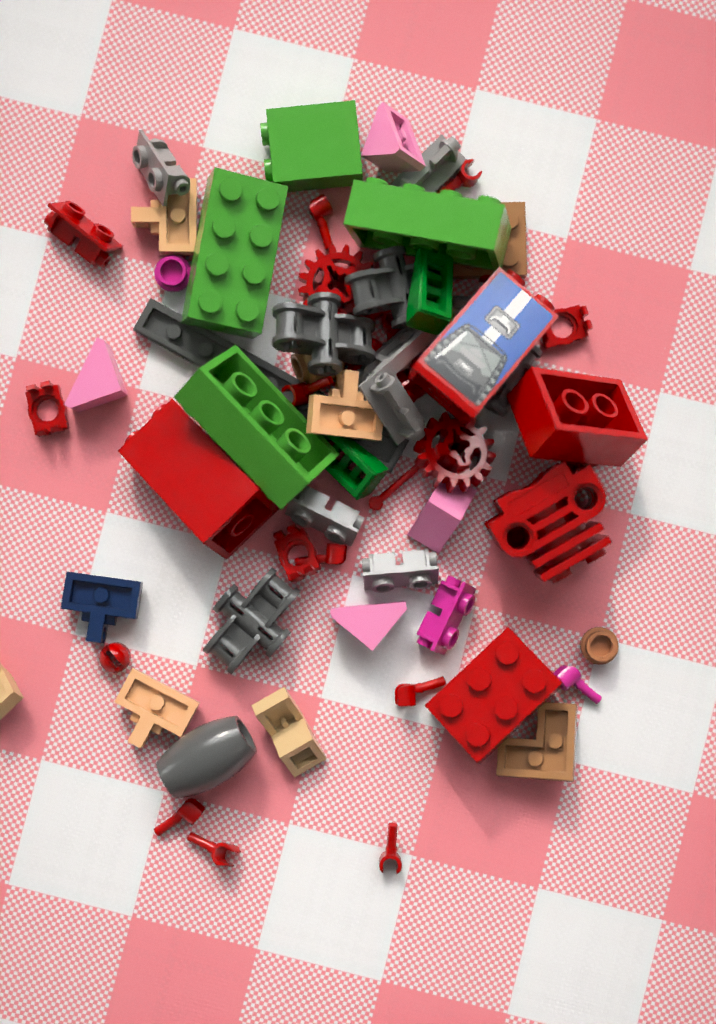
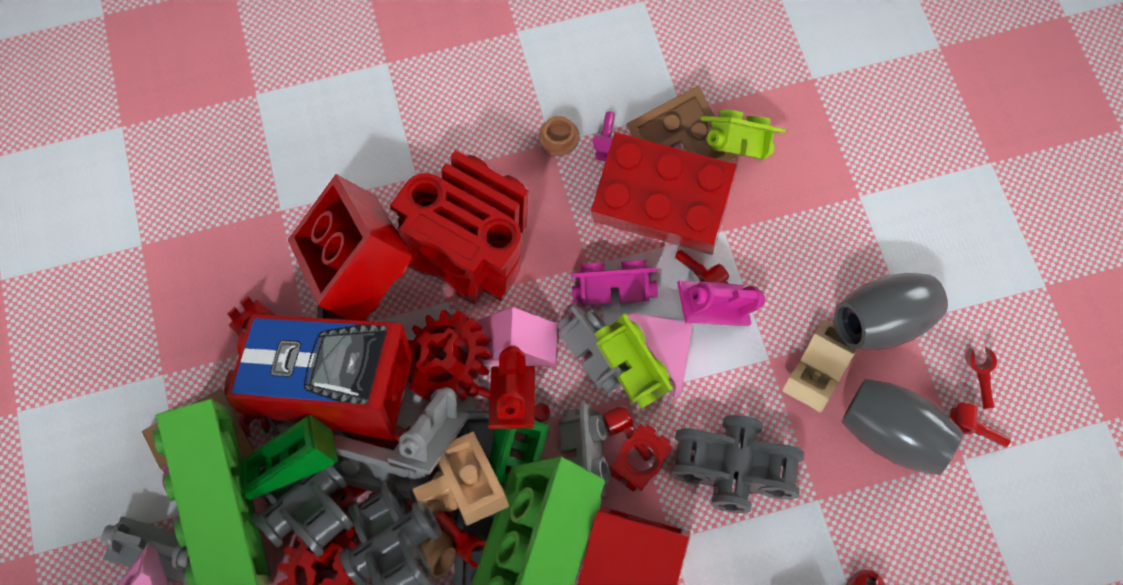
camera: 120 degrees left, 20 degrees down
light nougat hinge [114,668,200,749] -> none
red hand [379,823,402,874] -> none
red hand [436,159,482,193] -> none
none -> red hinge [488,346,535,429]
none -> lime hinge [594,313,673,409]
none -> dark pink hinge [677,280,765,326]
none -> lime hinge [700,110,787,160]
none -> dark grey piece [834,273,948,350]

